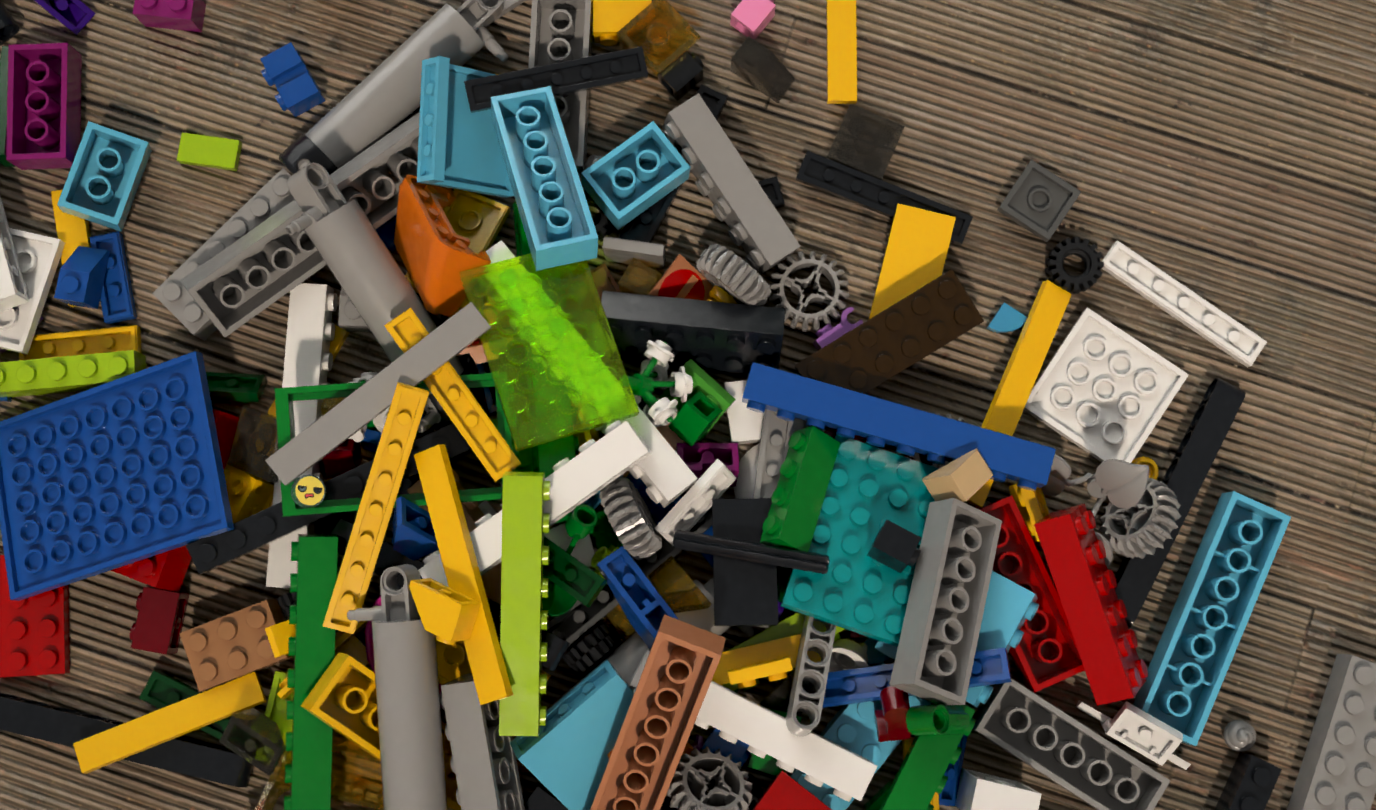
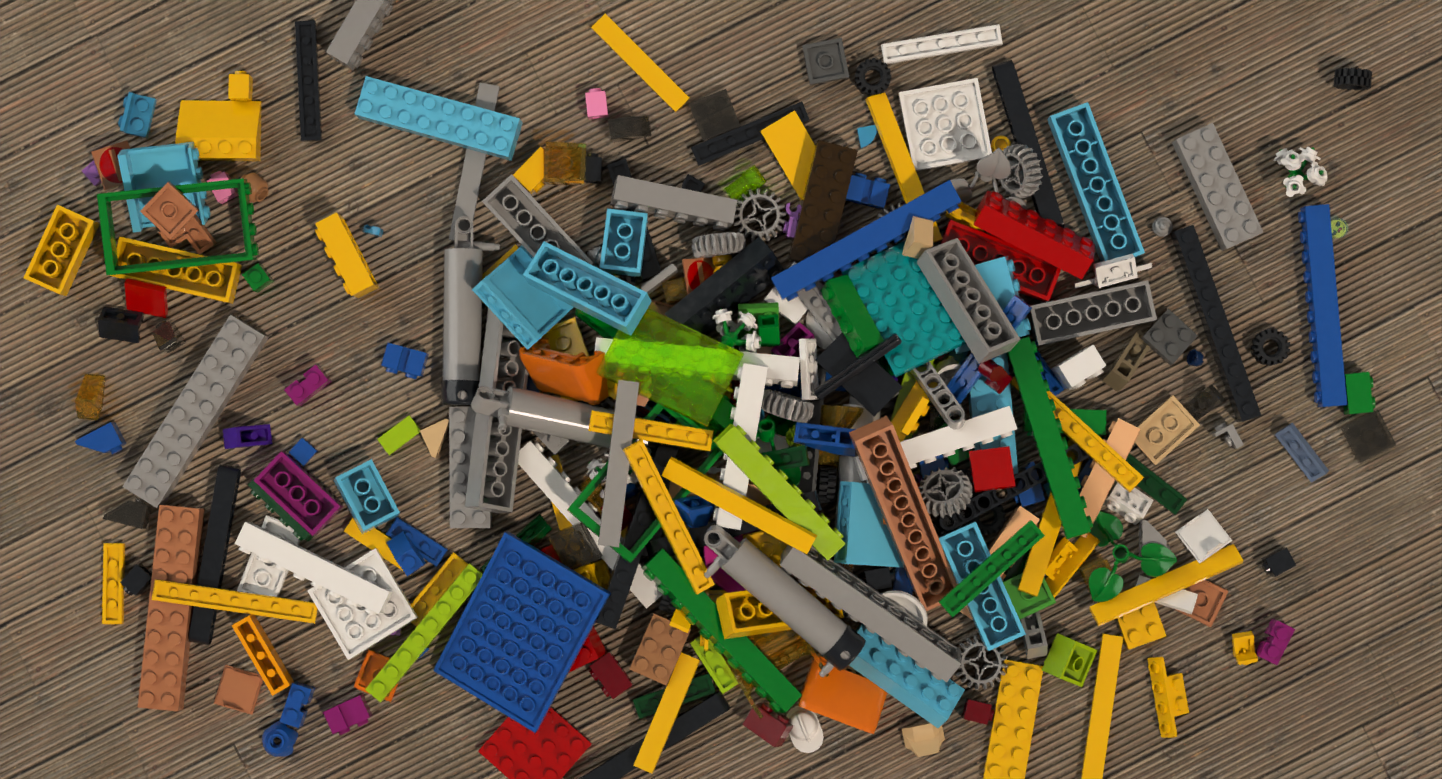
camera: 50 degrees left, 5 degrees up
clear smoke slope [219,707,286,776] -> none
tile [291,475,326,508] -> none
yellow slope [409,578,481,645] -> none
black plate [464,46,648,113] -> none
black brick [867,520,921,573] -> none
green piece [906,705,969,736] -> none
none -> blue tile [289,438,318,466]
none -> tan slope [420,419,449,458]
none -> clear neon green piece [724,165,767,200]
none -> blue brick [845,173,890,210]

